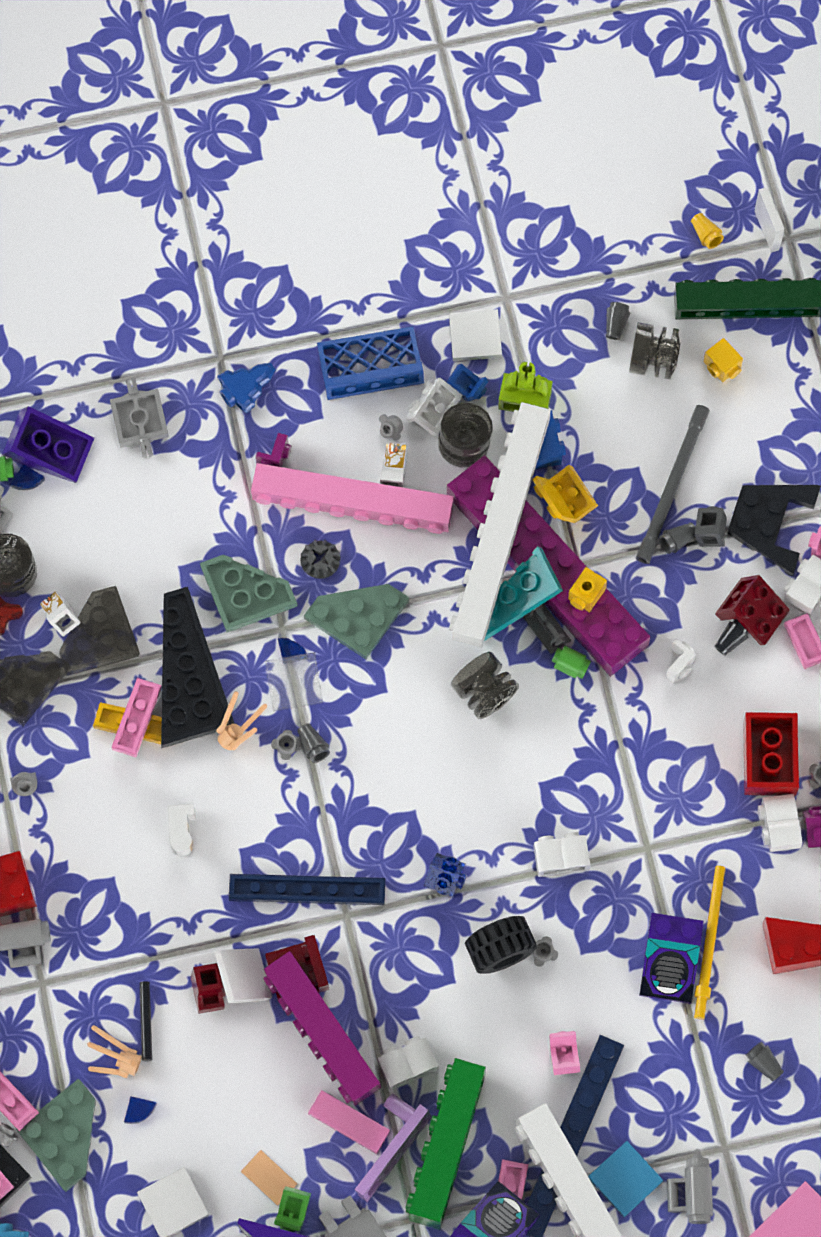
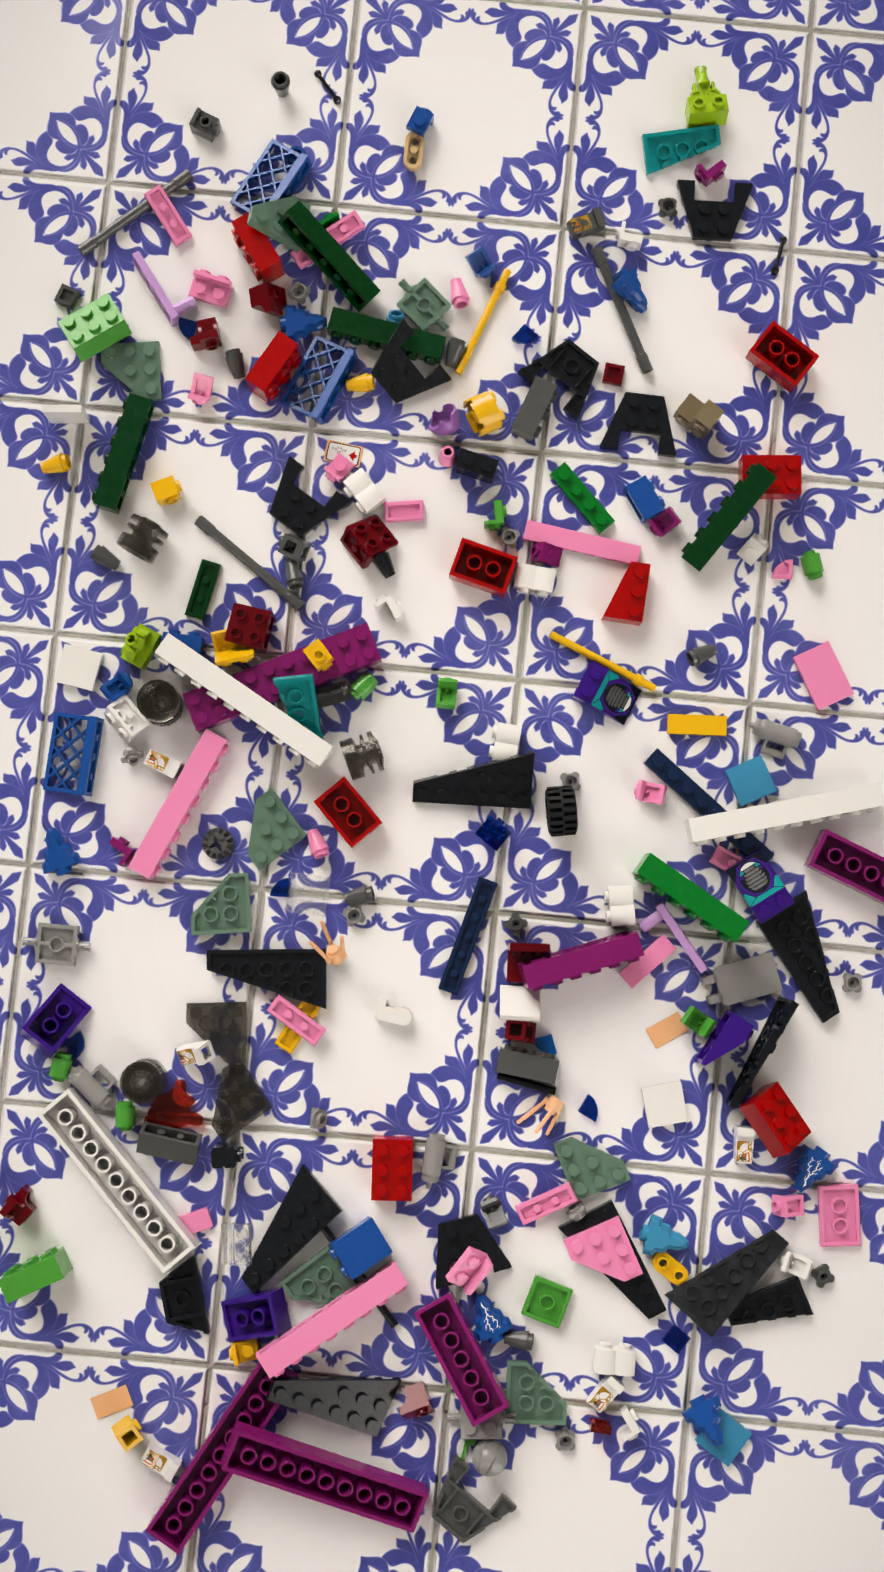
camera: 75 degrees left, 15 degrees up
none -> dark green tile [185,559,222,621]
none -> dark red bracket [224,603,275,653]
none -> bright pink cone [307,828,330,859]
none -> red brick [314,777,383,848]
none -> black wing [412,751,535,809]
none -> bright green bracket [435,677,458,710]
none -> dark grey brick [495,1044,559,1084]
none -> dark grey plate [504,912,528,936]
none -> clear blue tile [534,1034,557,1054]
none -> yellow tile [667,714,727,736]

